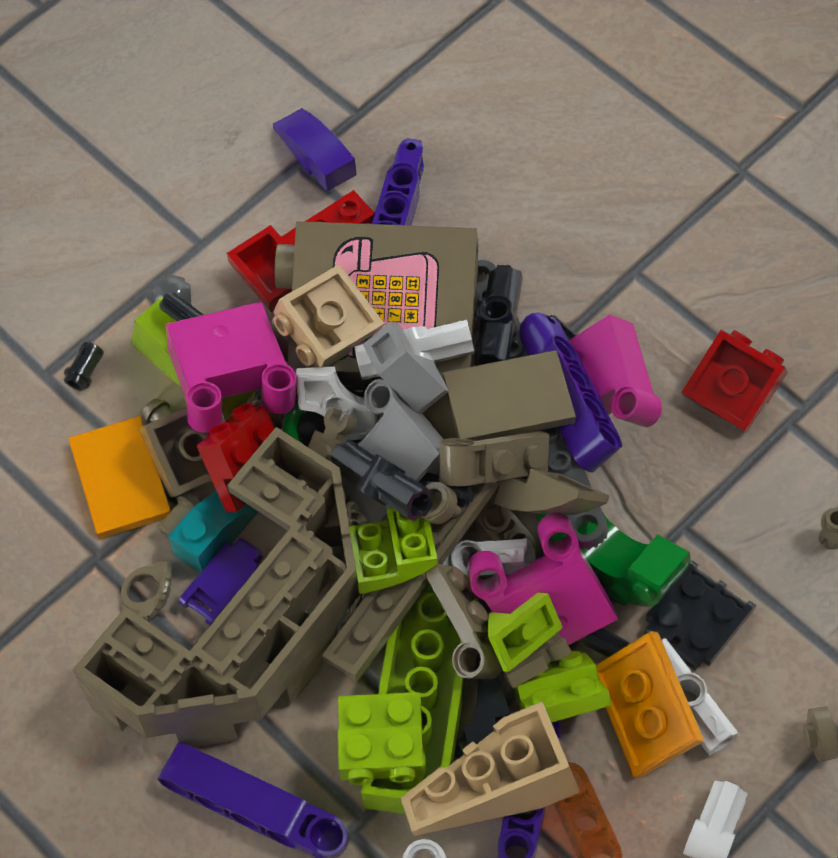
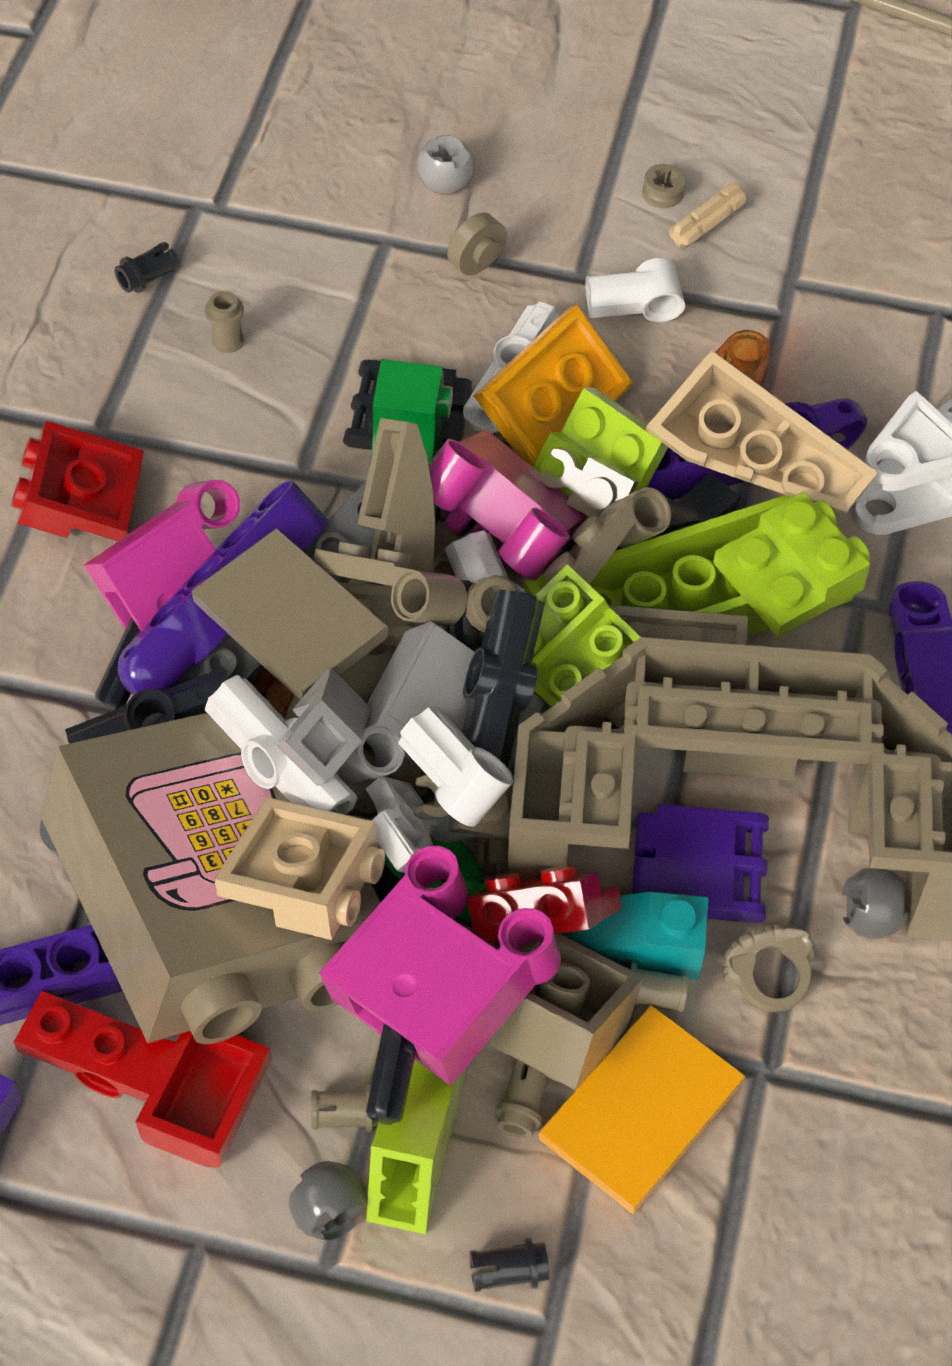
camera: 125 degrees left, 5 degrees down
lime slope [488,592,563,672] -> none
none -> white piece [398,707,514,827]

